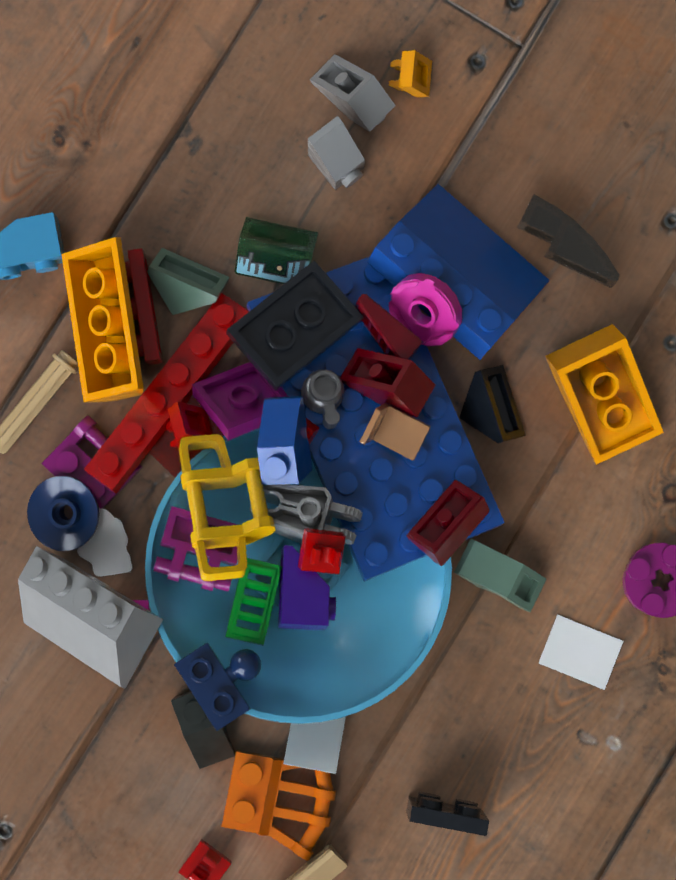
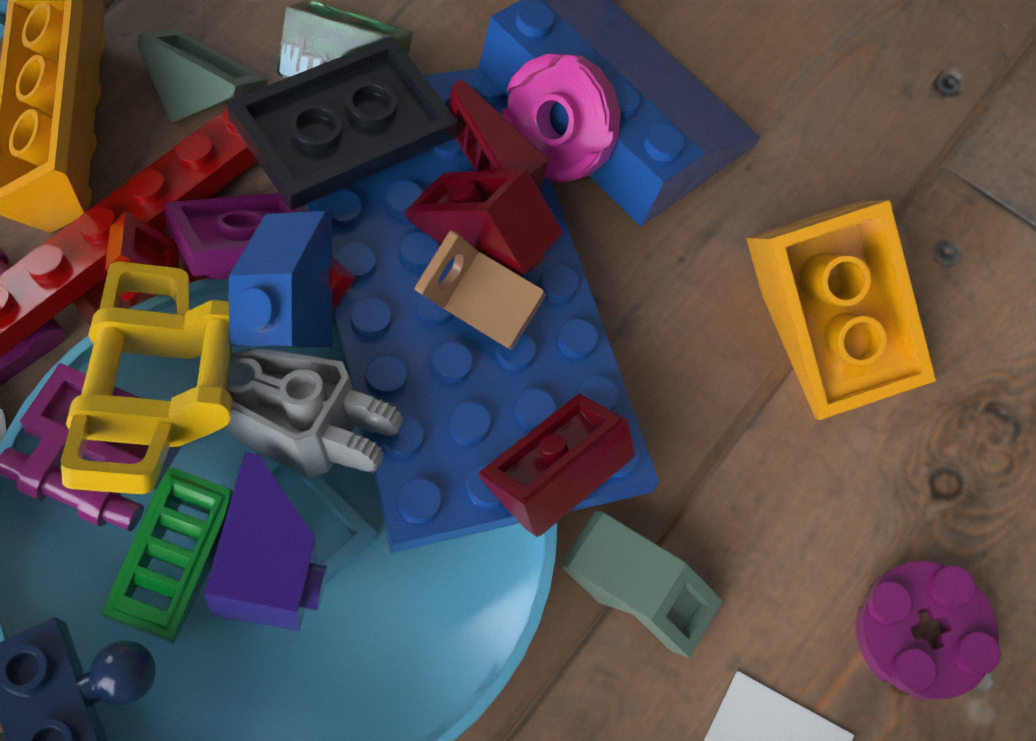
camera: 10 degrees right, 15 degrees down
red plate [125,248,163,365] -> none
red tile [298,528,346,574] -> none
flat silver piece [301,370,344,429] -> none
black slope [459,365,526,443] -> none
clear smoke slope [517,194,620,288] -> none

